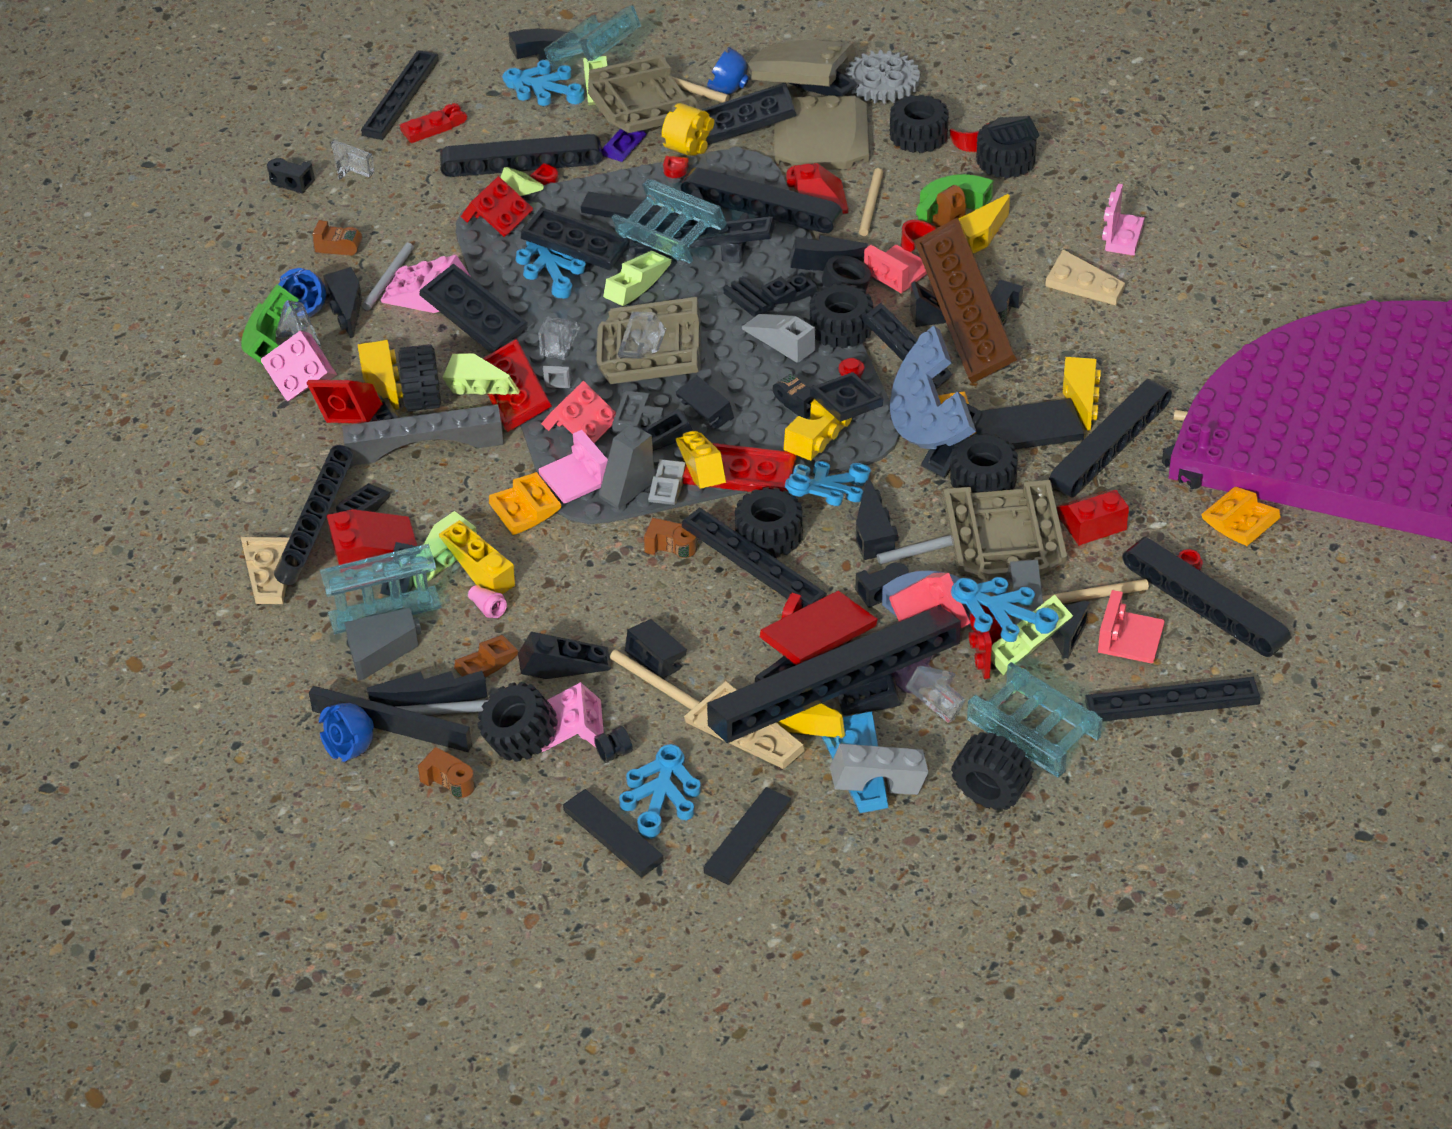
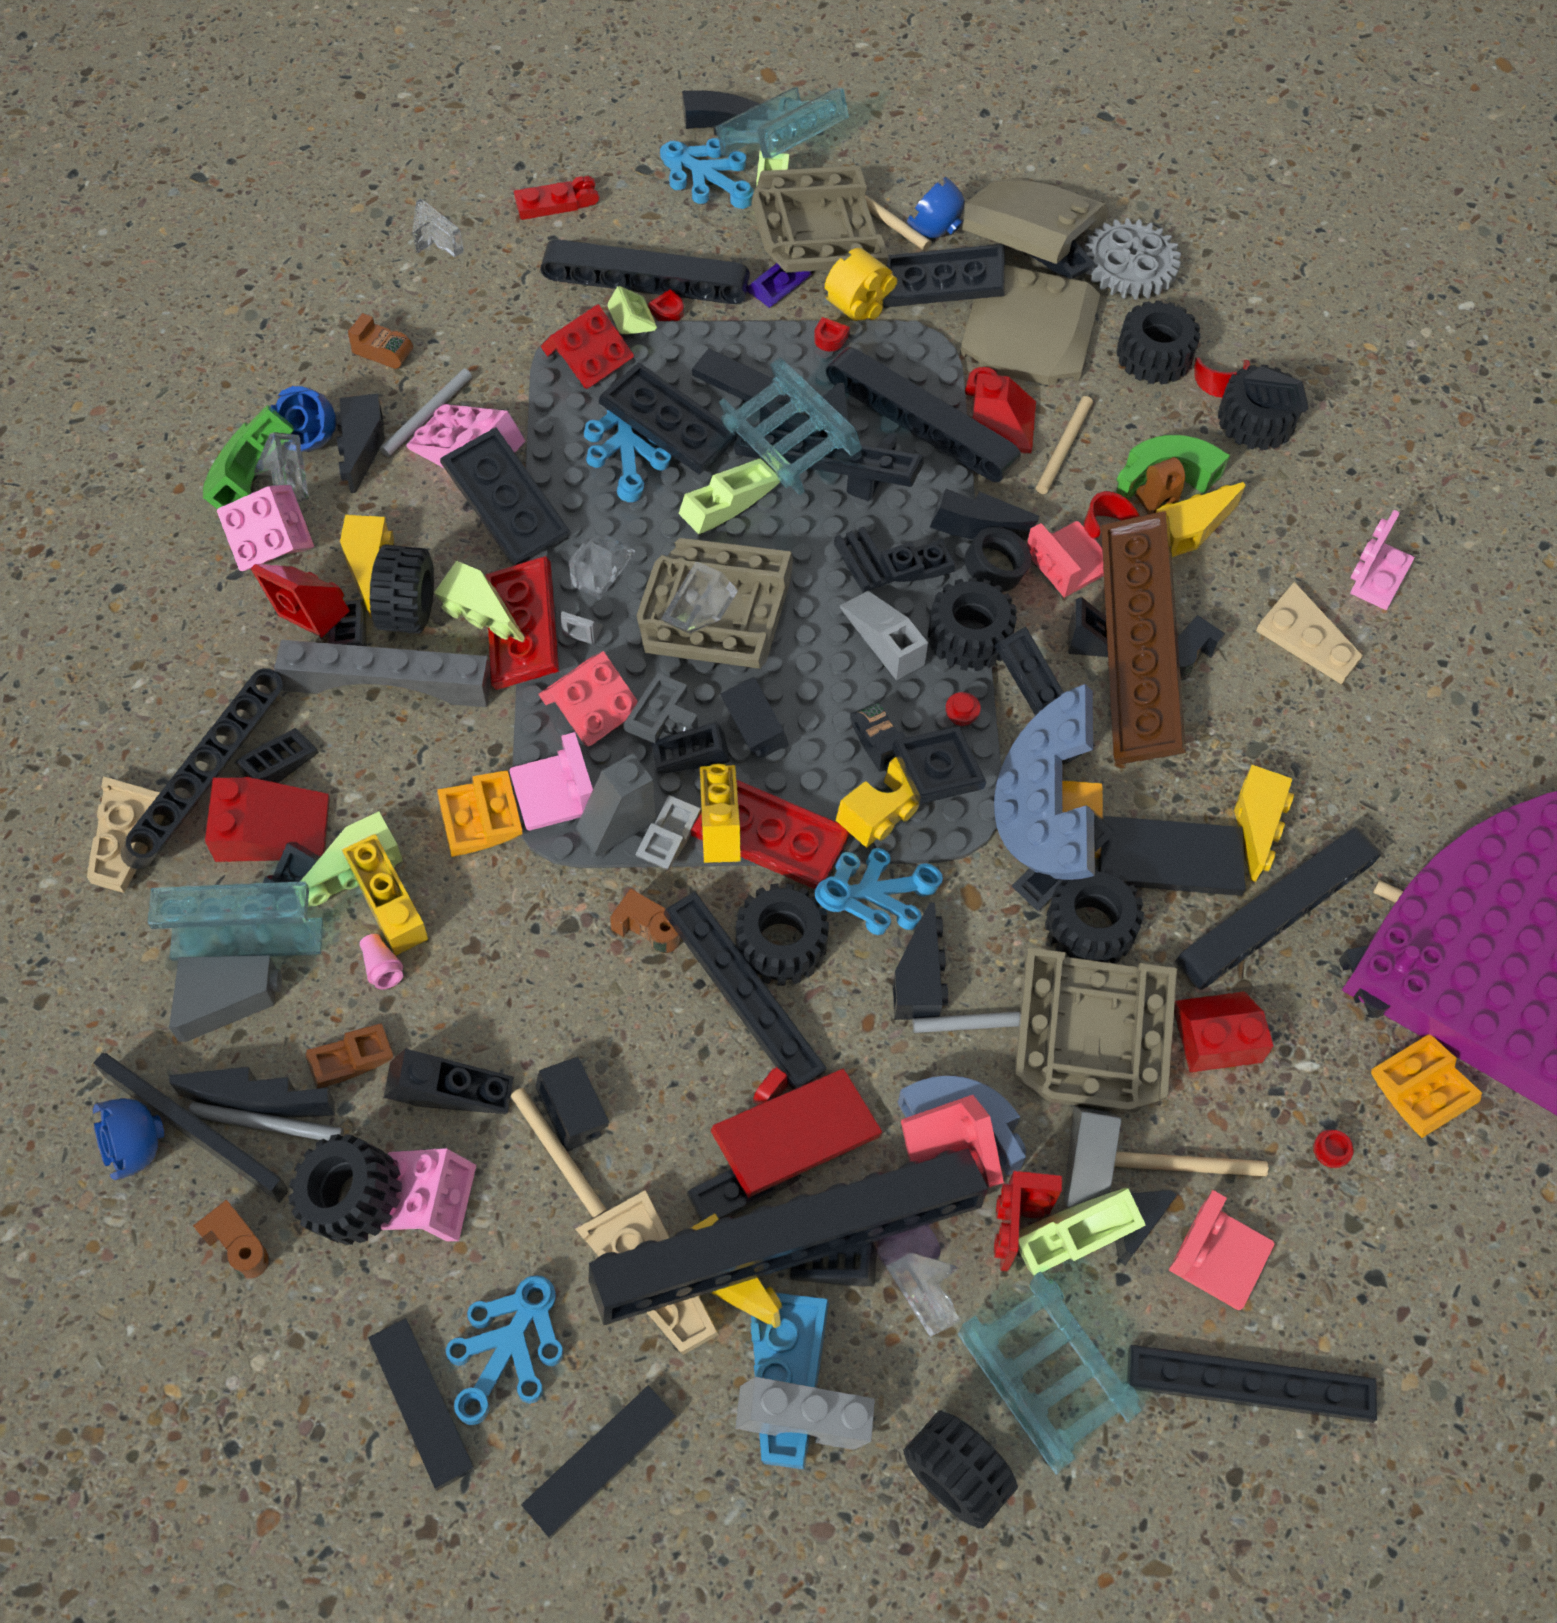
camera: 10 degrees right, 15 degrees up
black leg [267,158,315,194] -> none
black tile [361,50,439,140] -> none
black wheel [594,726,633,763] -> none
black leg [855,562,909,608] -> none
dark azure plant [951,577,1059,642] -> none
black beam [1122,537,1291,657] -> none

